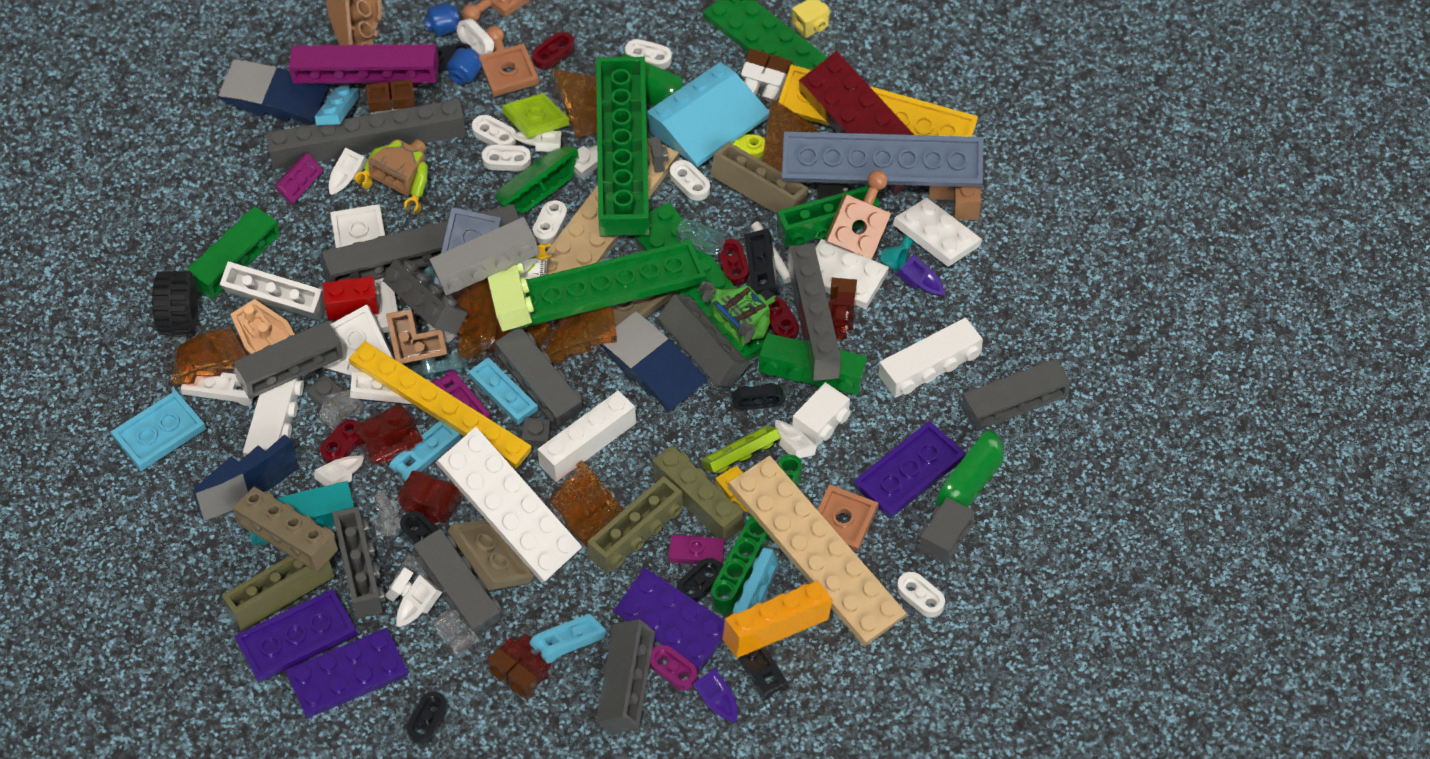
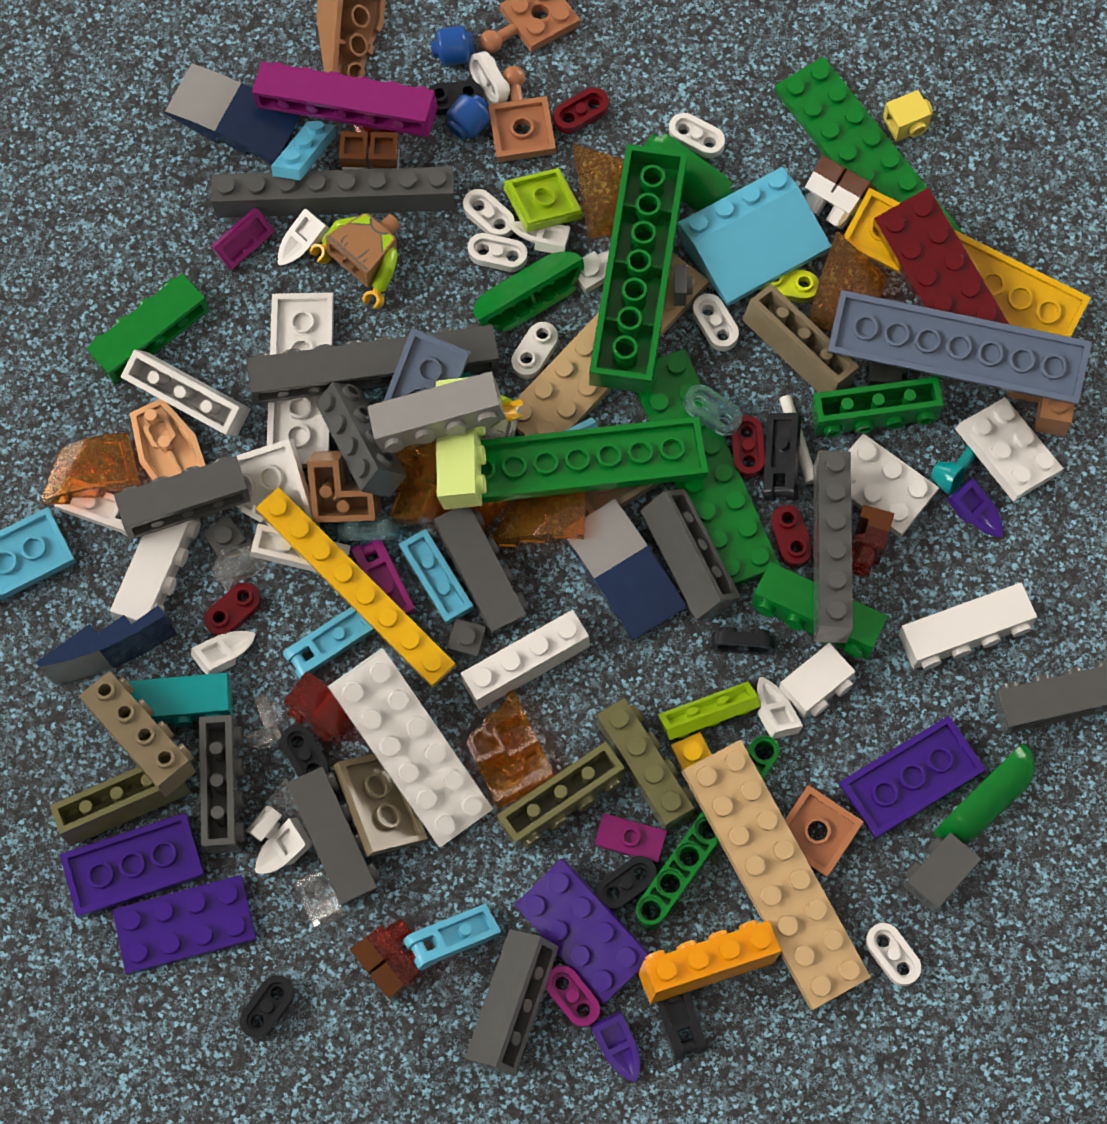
camera: 15 degrees right, 15 degrees up
black tyre [152,271,198,335] -> none
red brick [323,276,379,321] -> none
clear red brick [354,403,423,465] -> none
torso [697,281,775,347] -> none
medium azure plate [733,548,779,613] -> none
plate [825,170,891,260] -> none

